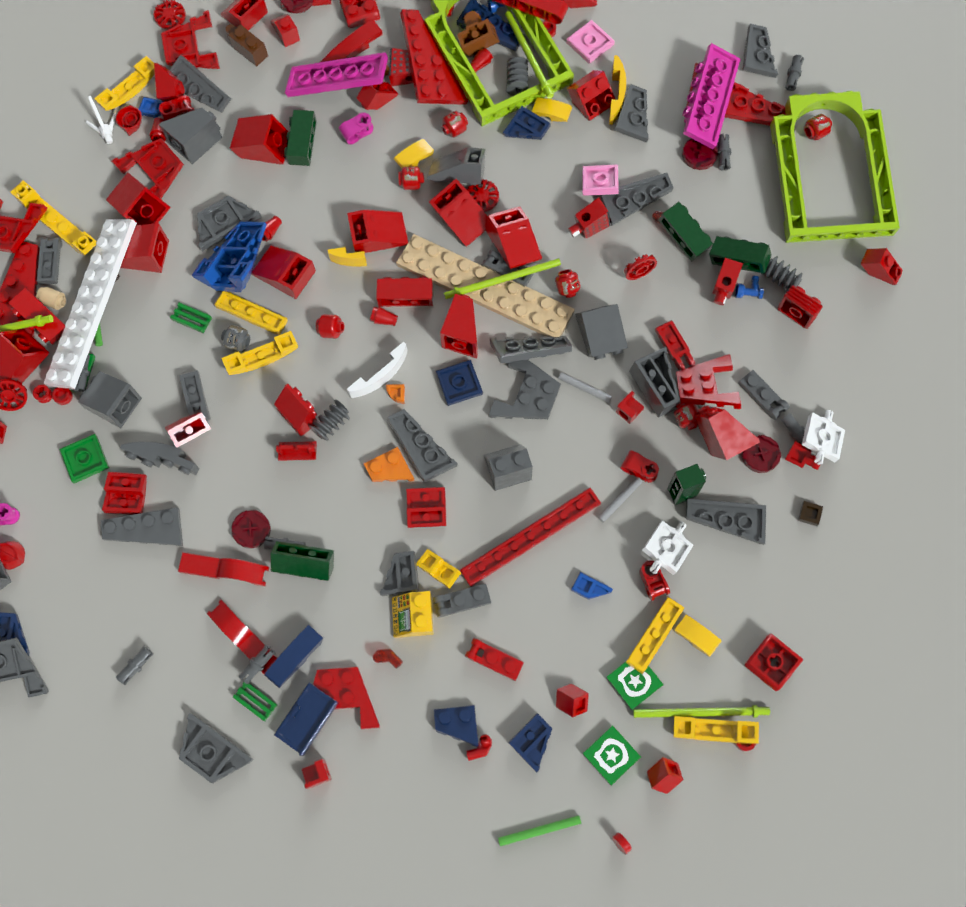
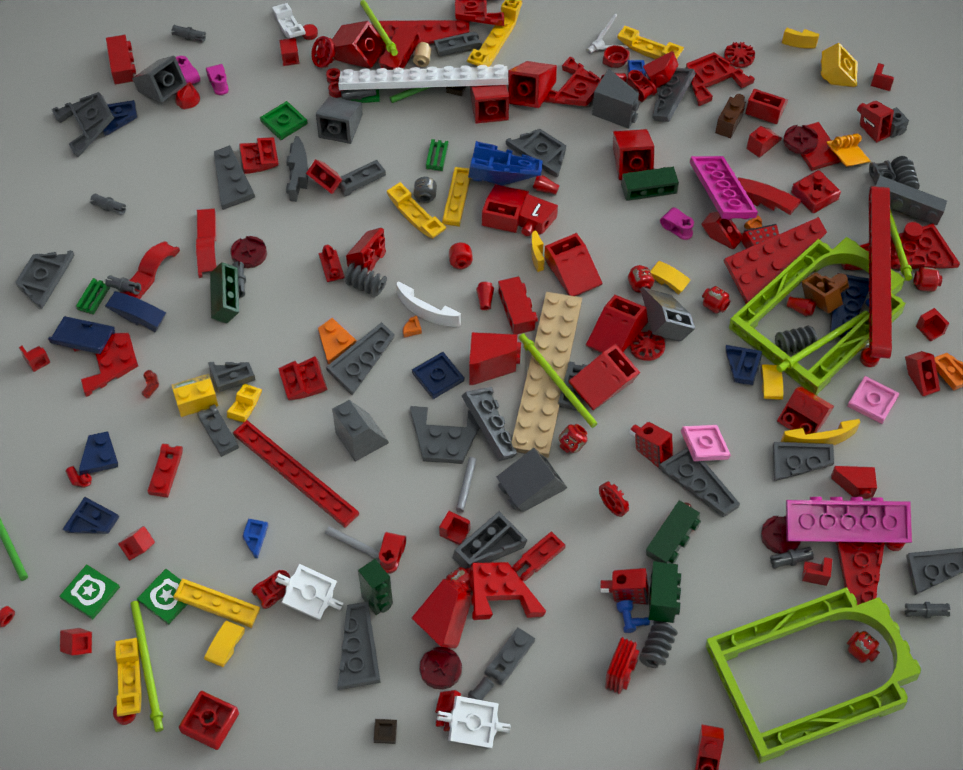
camera: 70 degrees right, 15 degrees down
none -> red torso [519,194,558,237]
none -> red panel [802,557,833,586]
none -> red slope [831,466,877,499]

